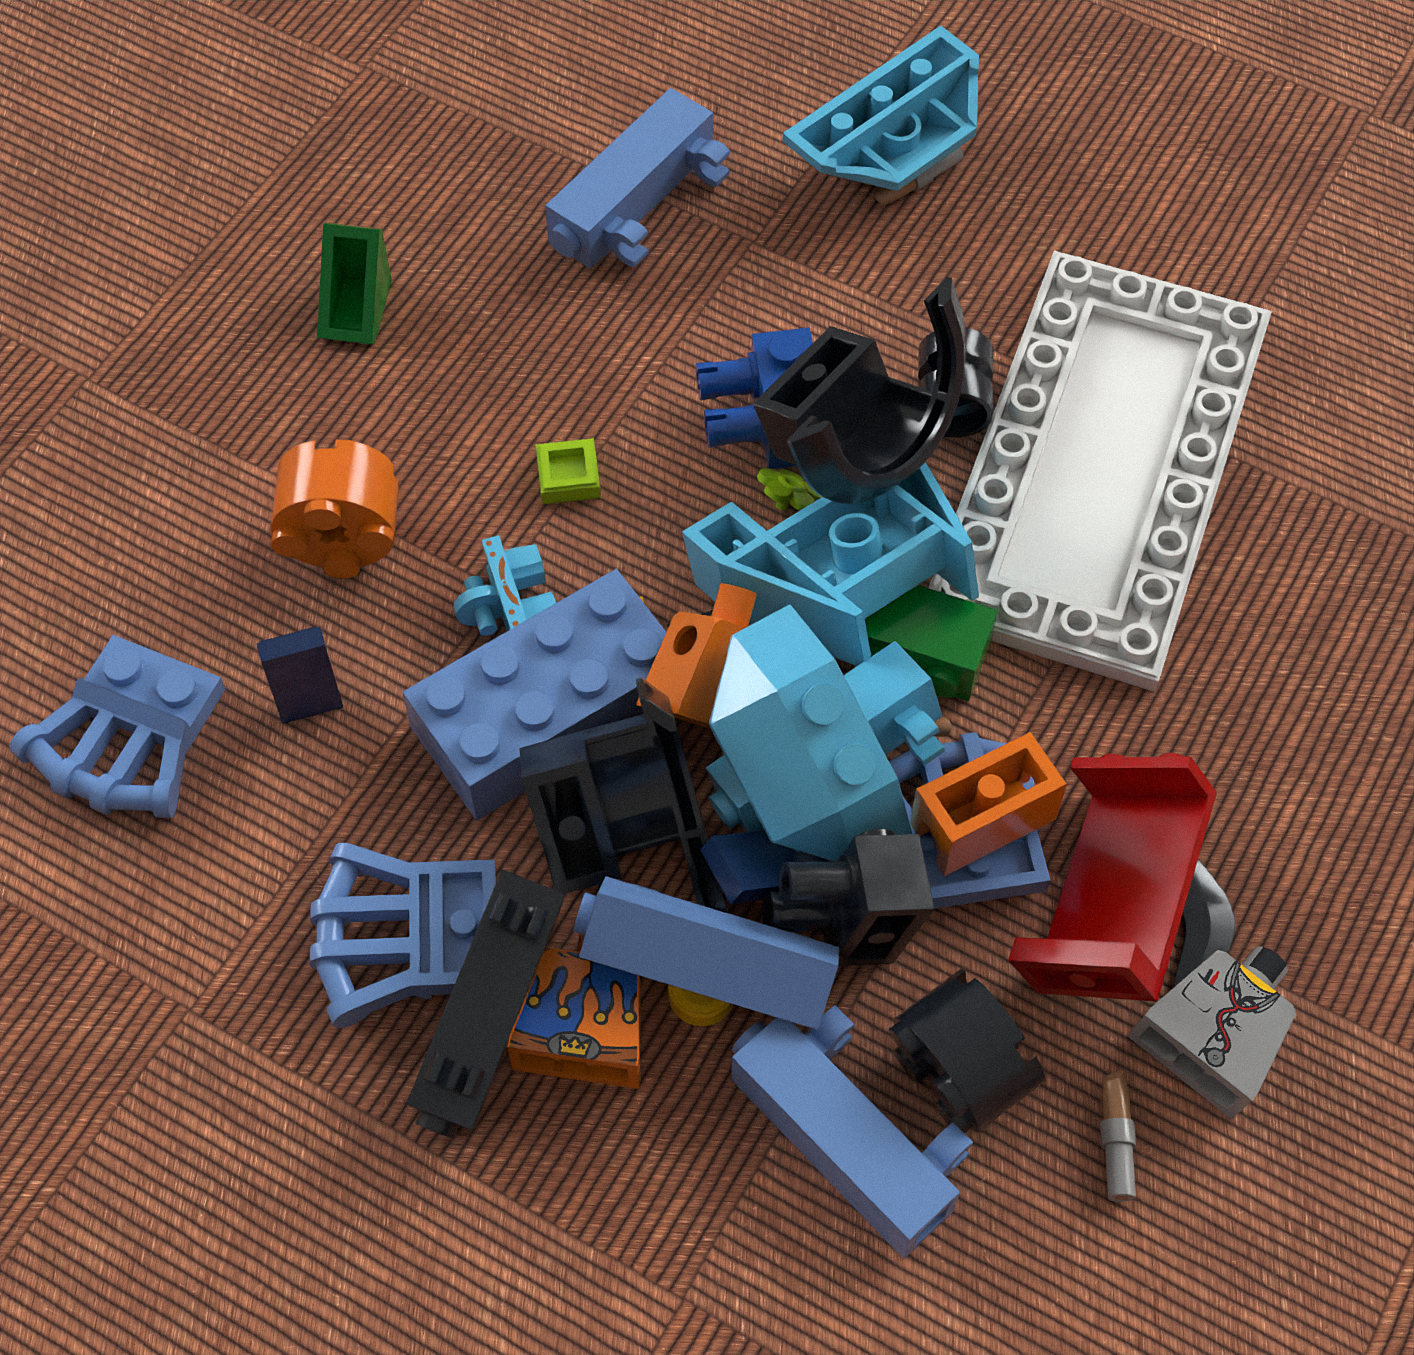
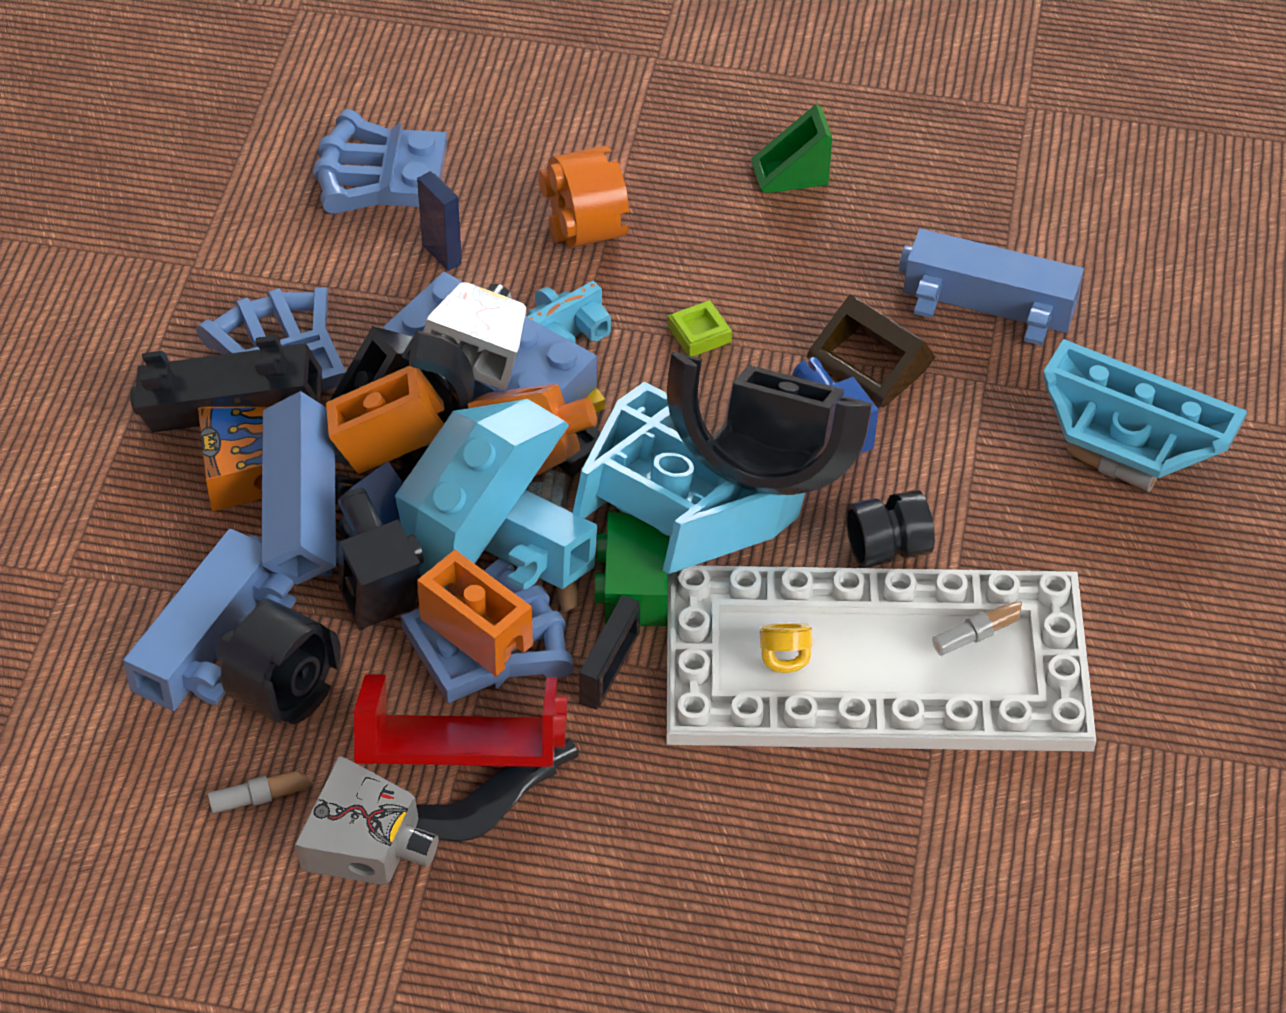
camera: 70 degrees right, 10 degrees down
none -> orange brick [326,366,445,475]
none -> torso [423,282,527,391]
none -> black tile [579,595,640,710]
none -> yellow tile [759,623,813,673]
none -> dark brown tile [807,294,935,408]
none -> light grey piece [932,601,1022,656]

